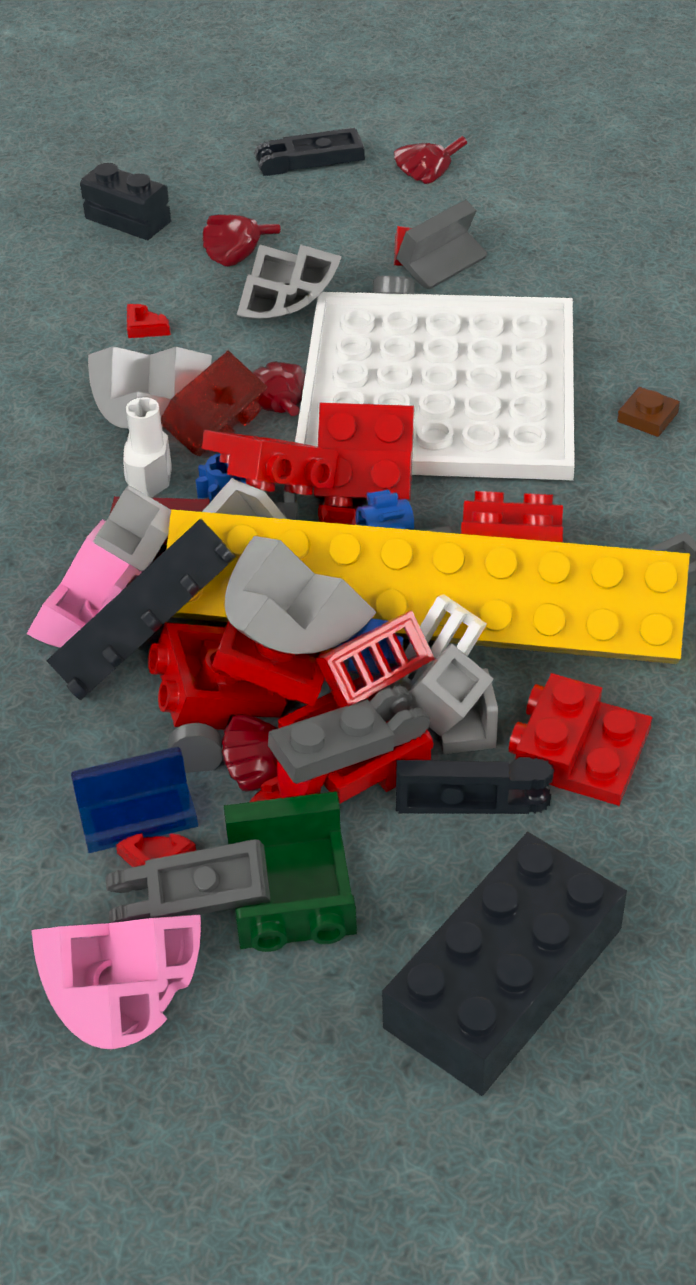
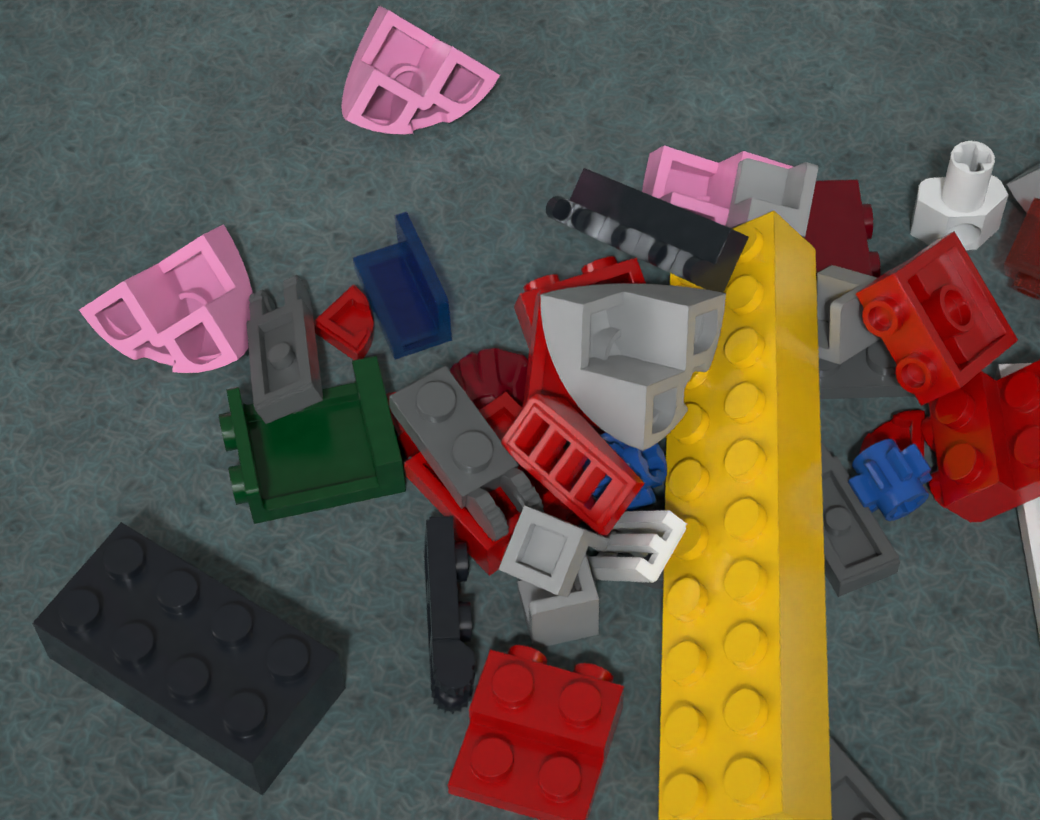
camera: 85 degrees right, 10 degrees up
dark grey tile [168,723,222,773] -> none
red plate [461,491,563,543] -> none

